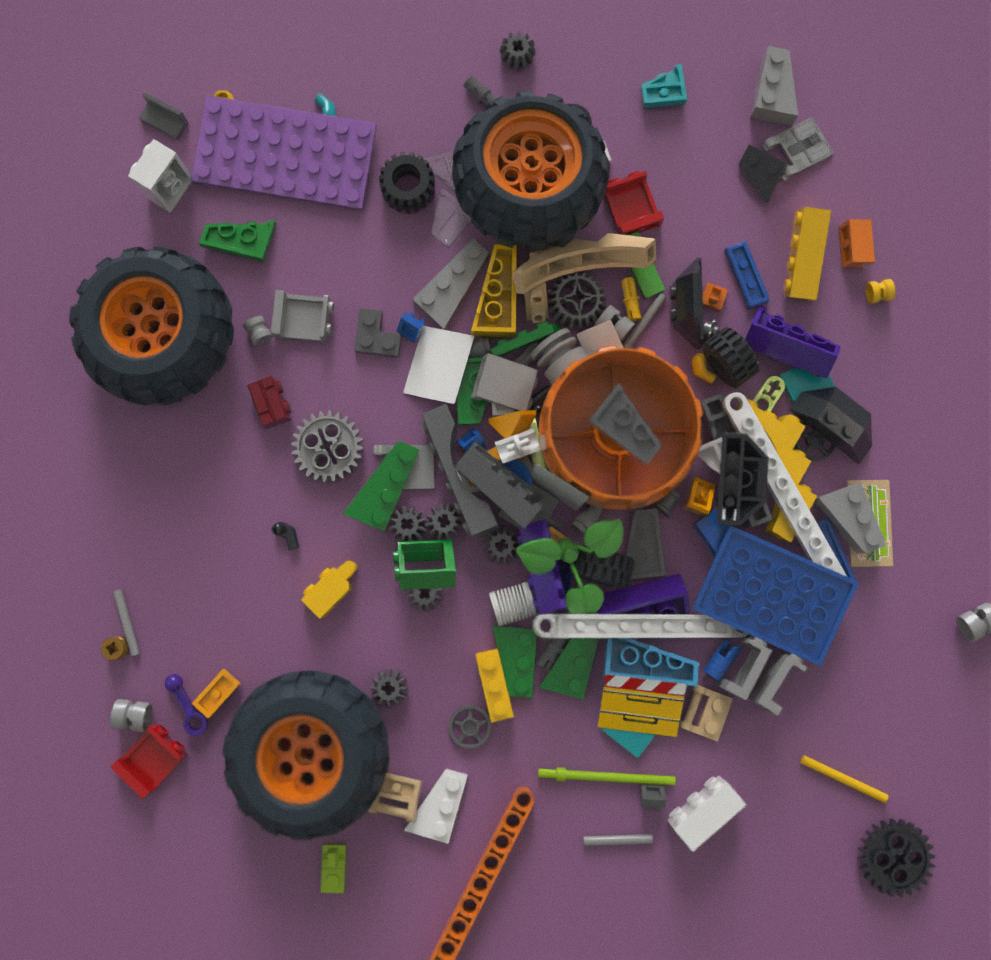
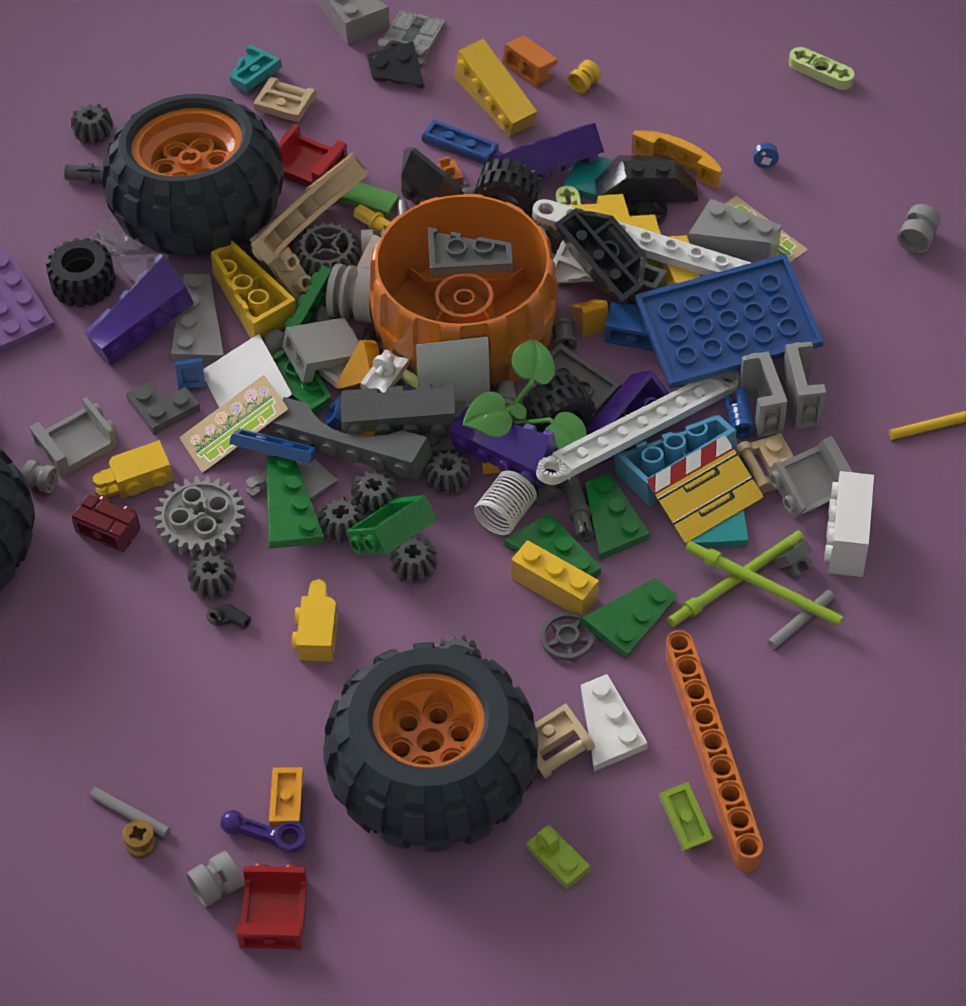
camera: 40 degrees left, 30 degrees down
none -> dark purple wedge [85,253,194,366]
none -> yellow hinge [92,440,174,499]
none -> sticker [179,375,288,473]
none -> dark grey gear [187,551,237,600]
none -> blue tile [229,428,317,464]
none -> tan plate [253,77,317,123]
none -> green wing [580,578,678,658]
none -> light orange slope [632,131,722,190]
none -> lime hinge [659,782,713,852]
none -> lime bar [685,541,844,627]
none -> blue tile [753,143,779,168]
none -> light grey panel [768,436,852,519]

